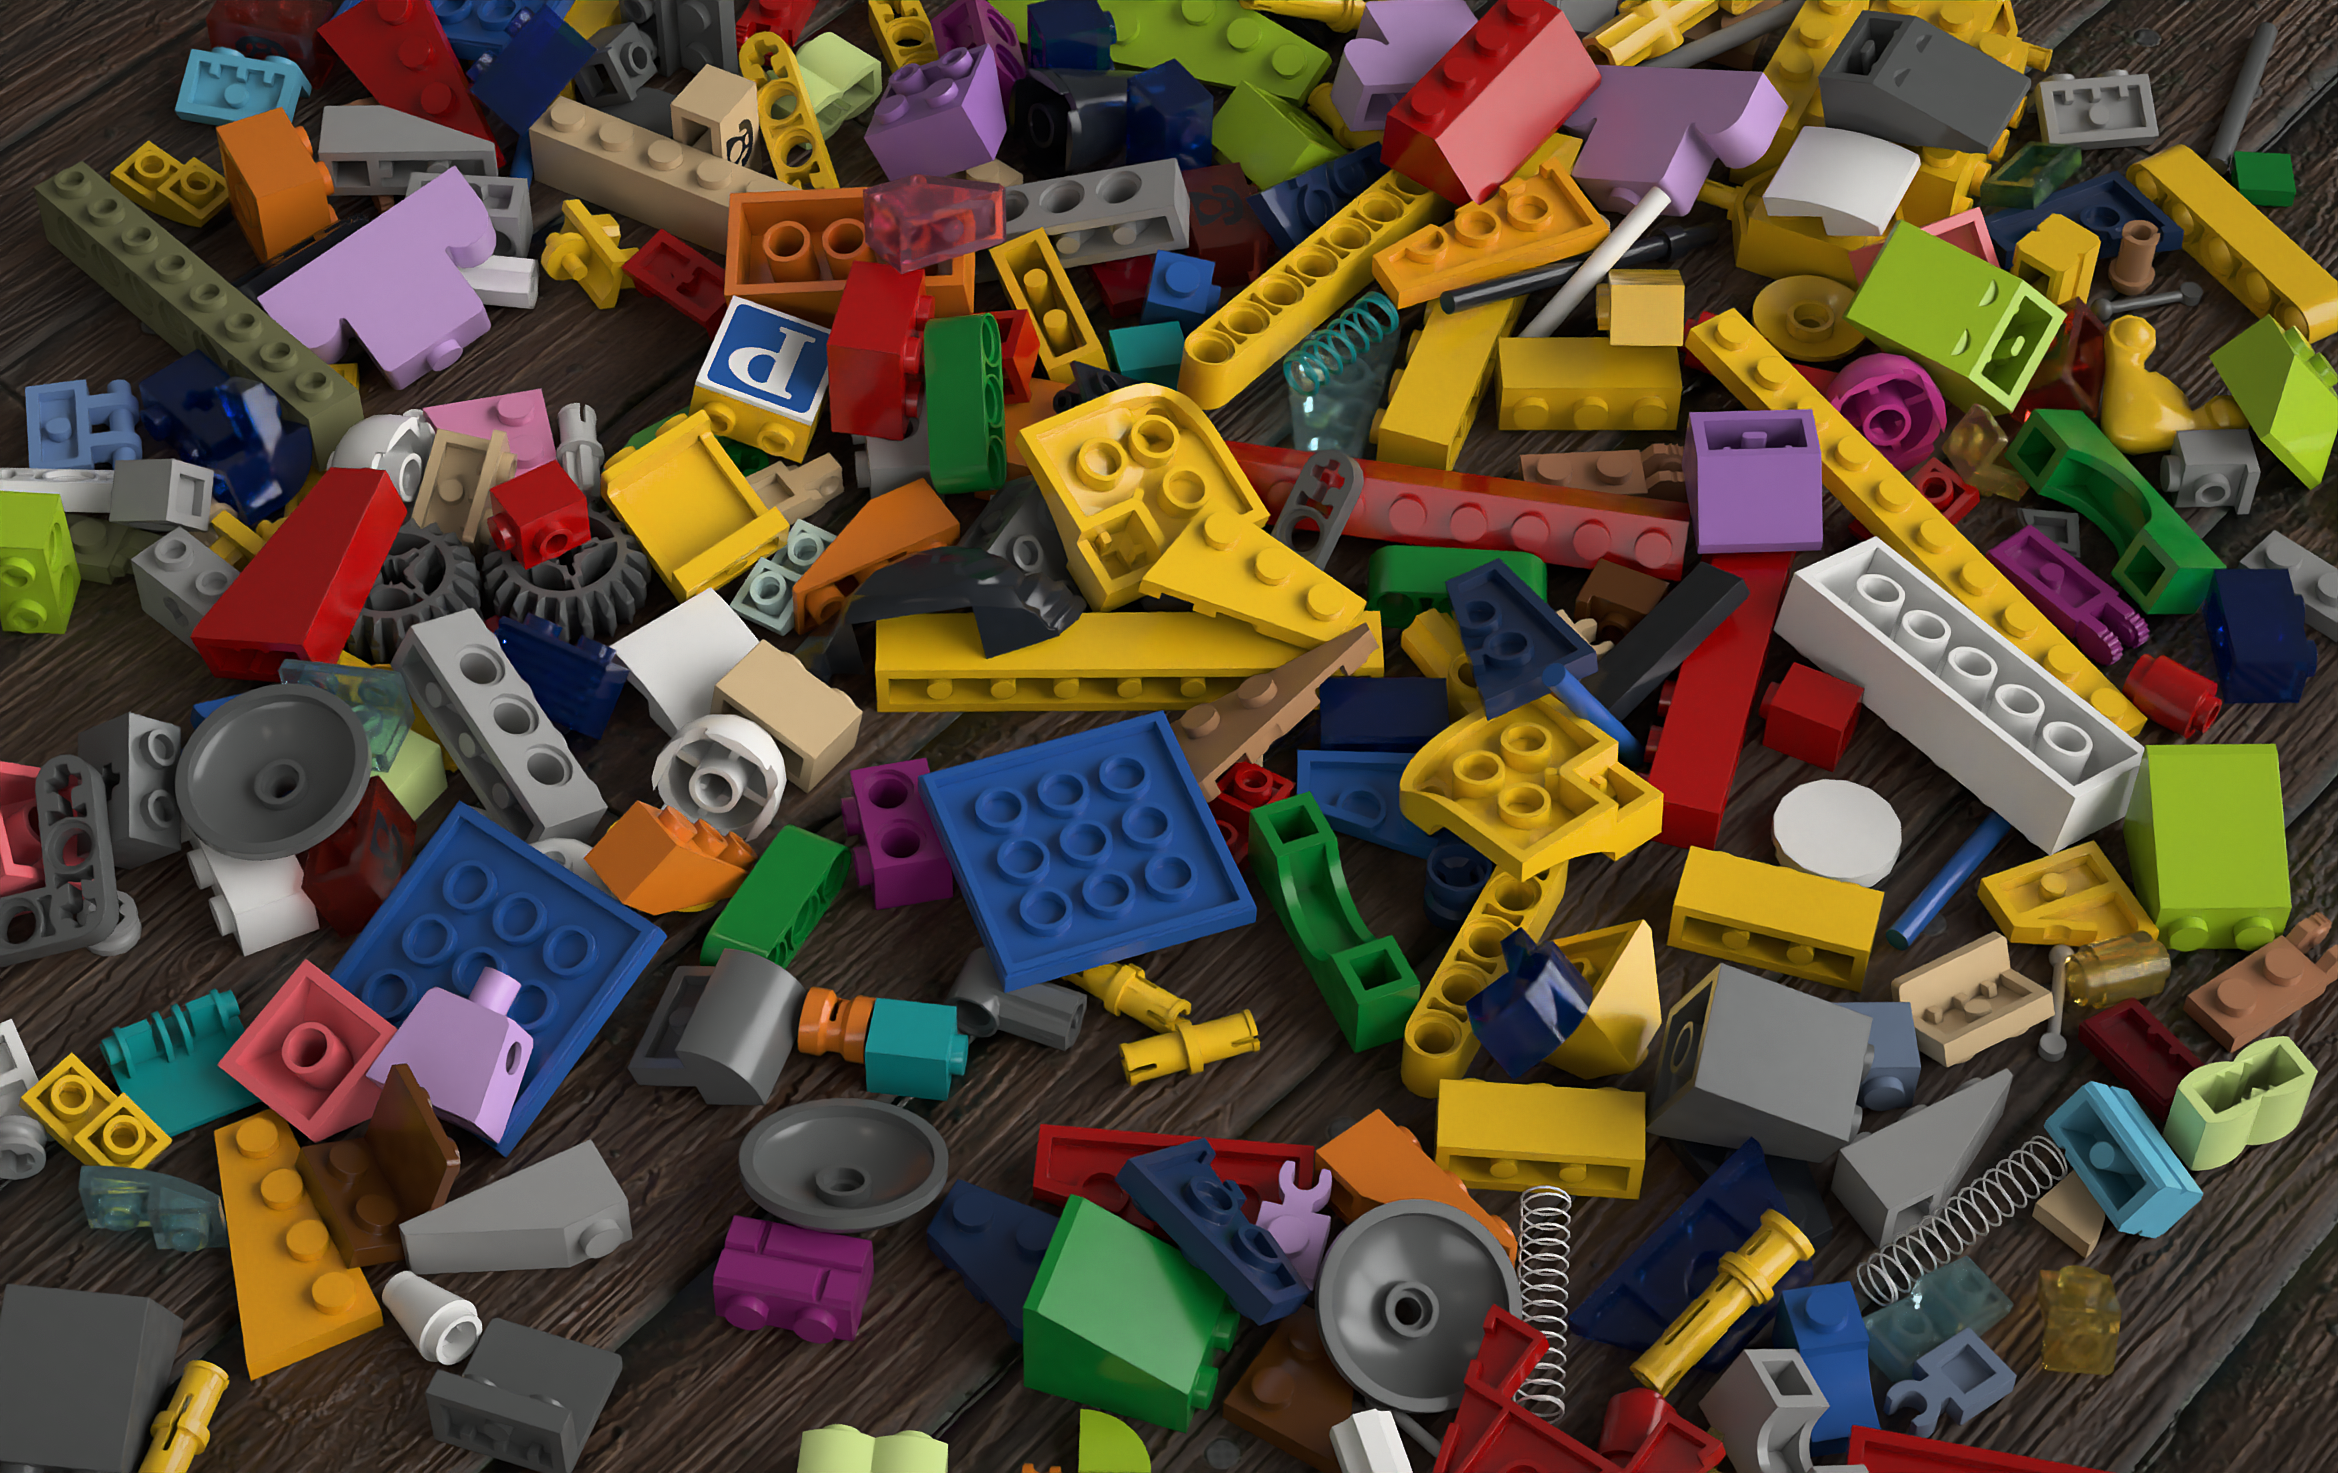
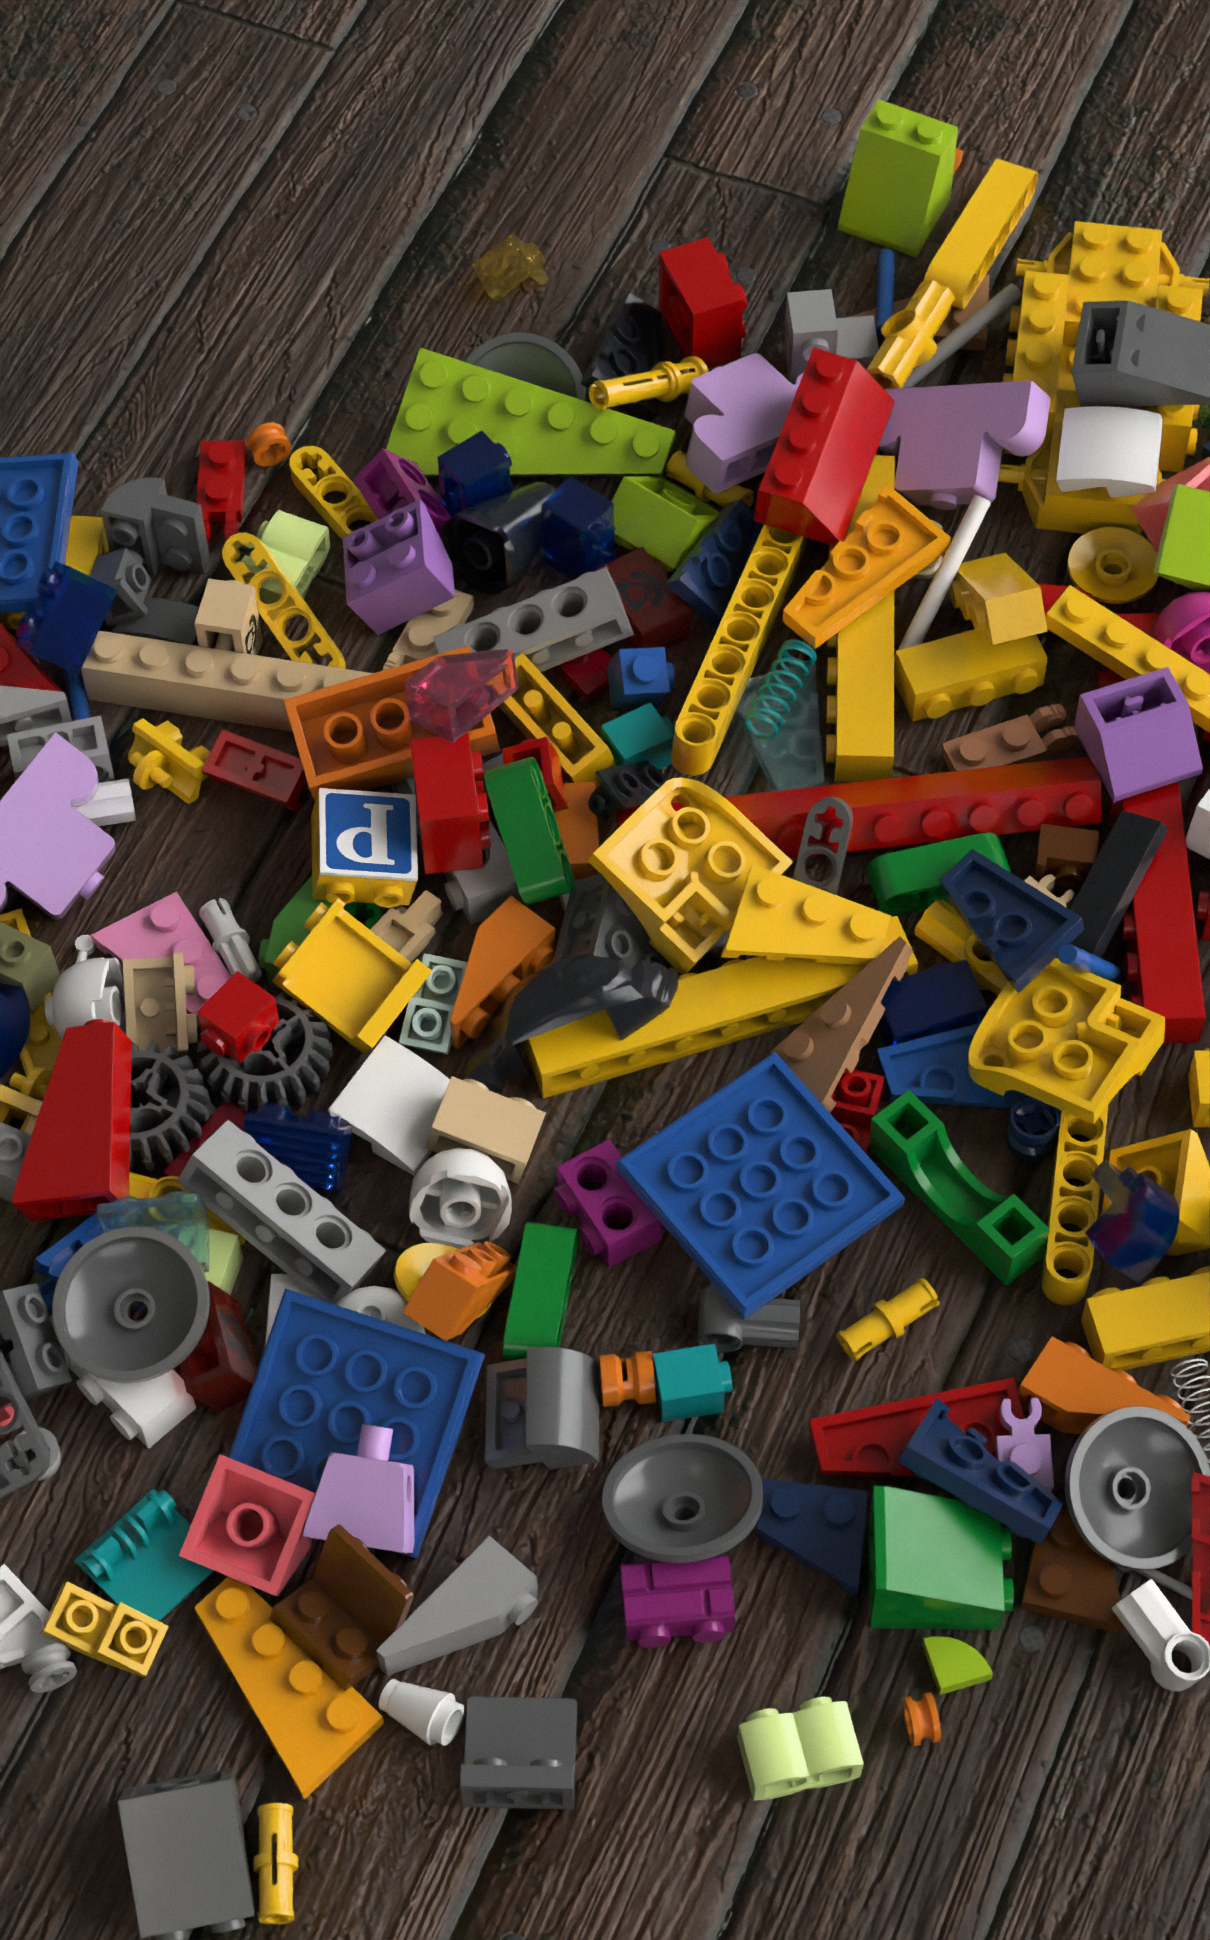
camera: 15 degrees left, 10 degrees up
clear light blue slope [79,1166,229,1252] -> none
yellow pin [1060,962,1191,1034] -> none
black bar [1440,221,1719,315] -> none

